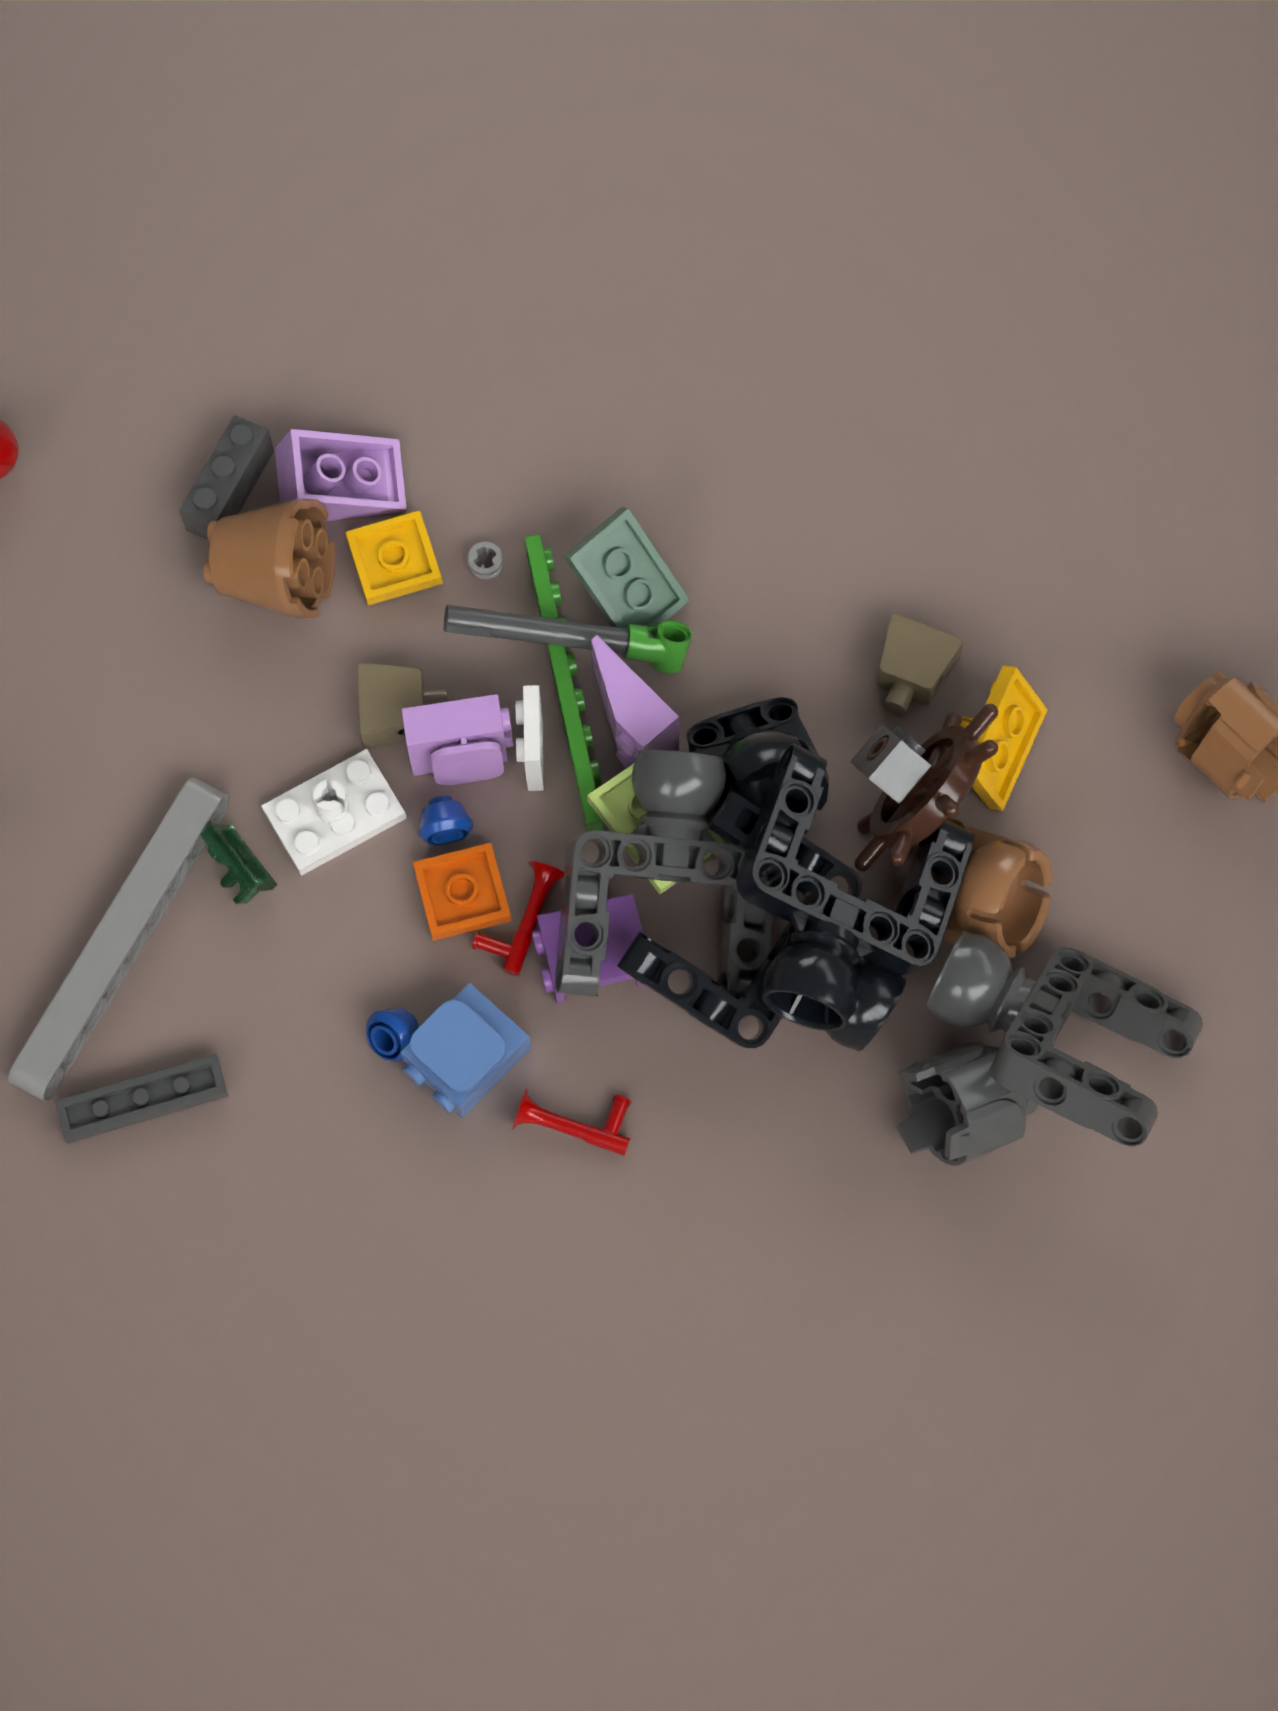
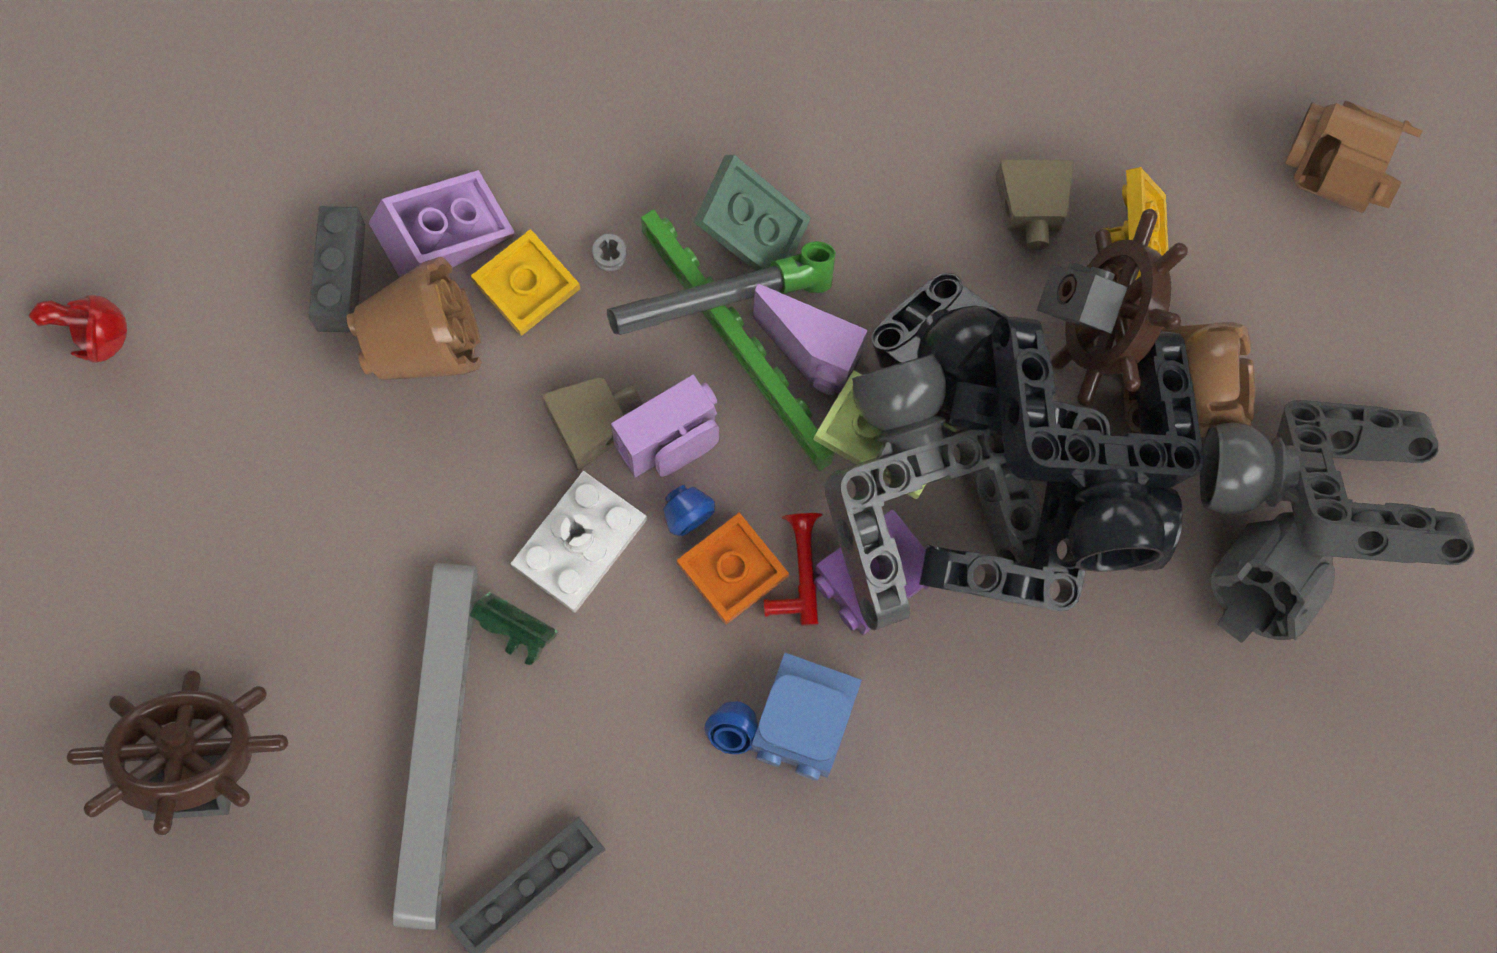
camera: 30 degrees left, 5 degrees up
red piece [512,1088,631,1156] -> none
white plate [515,685,544,791] -> none

